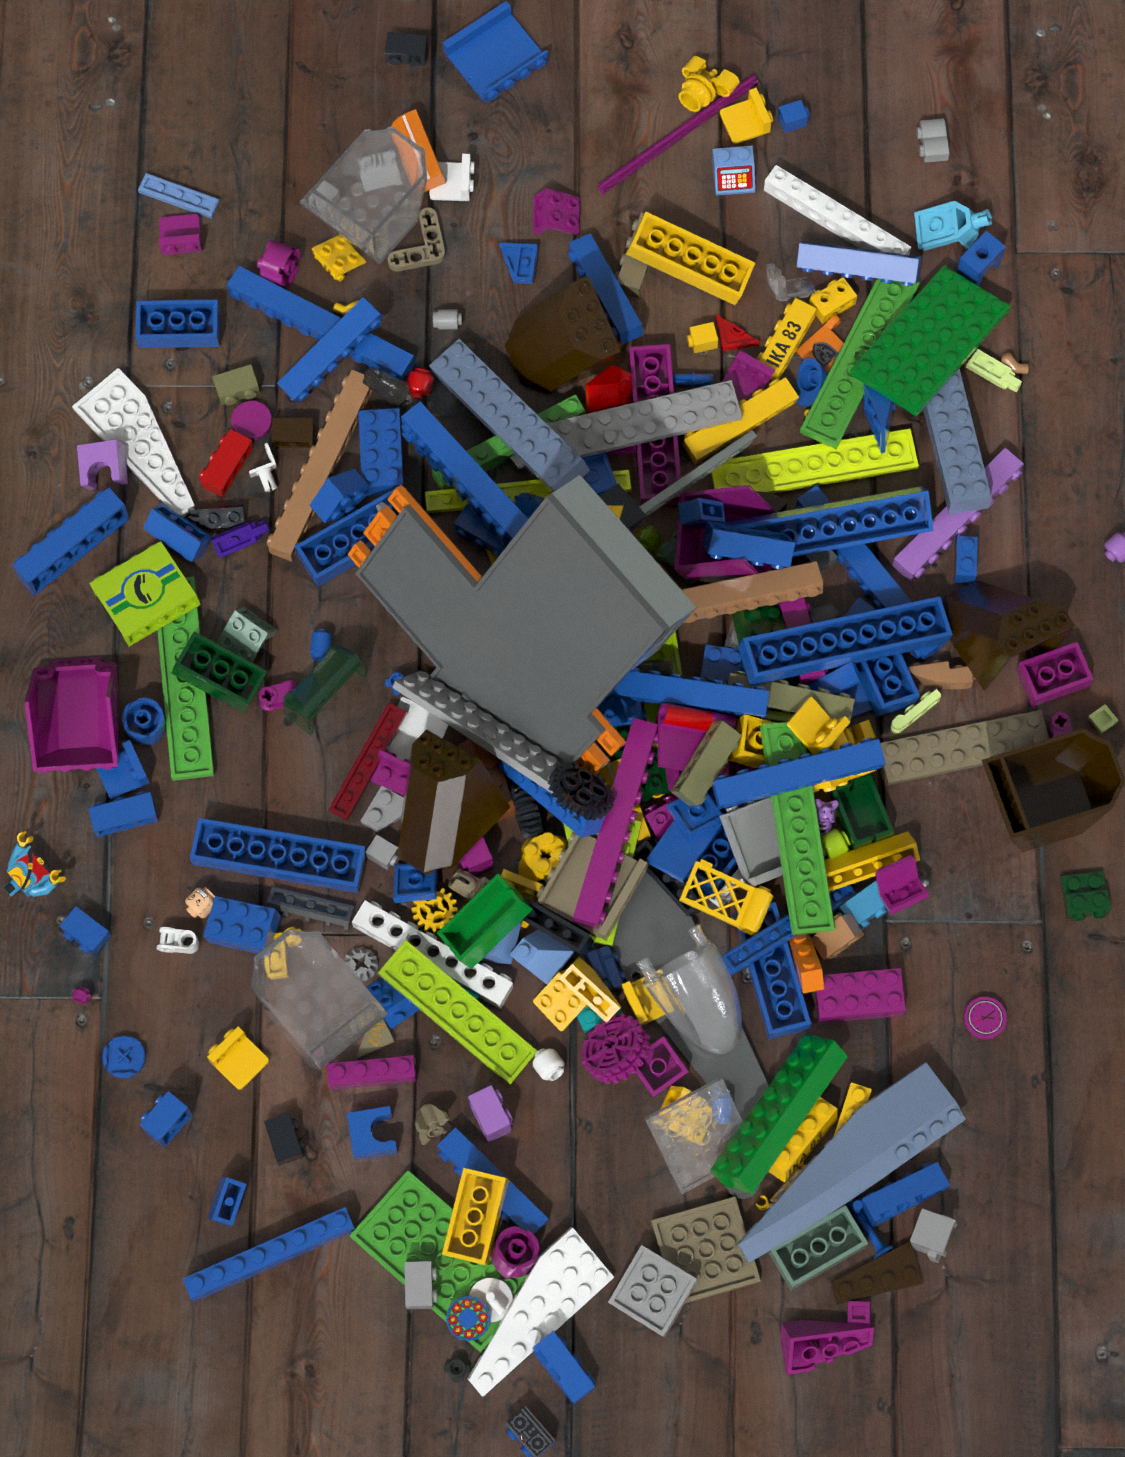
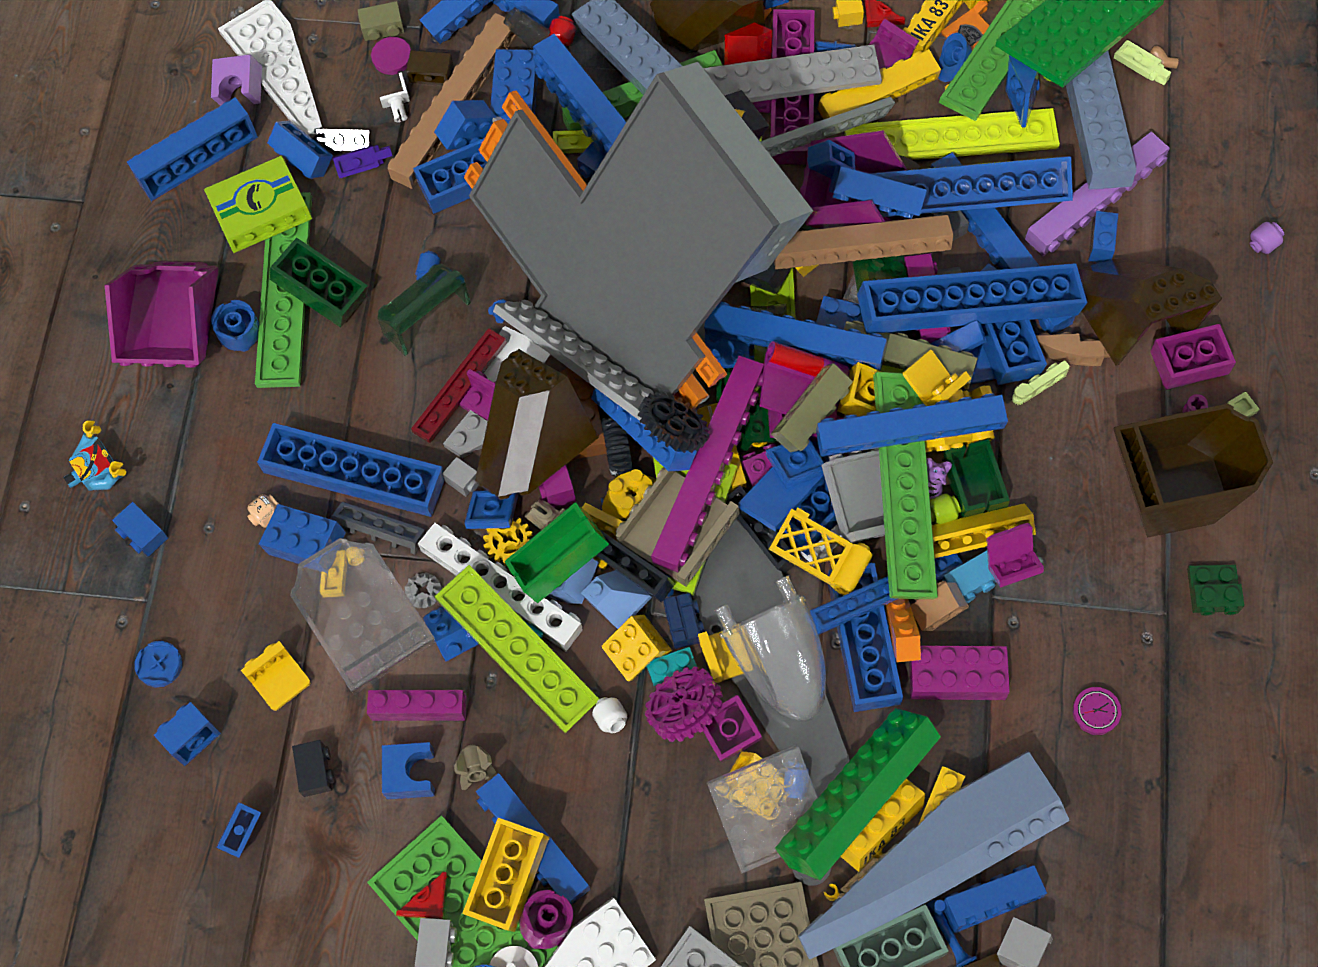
camera: 10 degrees right, 5 degrees down
magenta plate [71,986,92,1005] -> none
blue brick [88,791,158,837] -> none
blue bracket [96,740,149,800] -> none
white piece [157,927,200,954] -> none
blue brick [183,1207,355,1302] -> none
red brick [199,429,253,498] -> none
sand green bracket [216,607,278,662] -> none
magenta piece [259,680,300,711] -> none
dark tan tile [357,1007,395,1060] -> none
medium lavender brick [468,1085,513,1143] -> none
yellow slope [559,957,621,1022] -> none
dark tan plate [880,710,1049,785] -> none
none -> red tile [396,872,448,919]

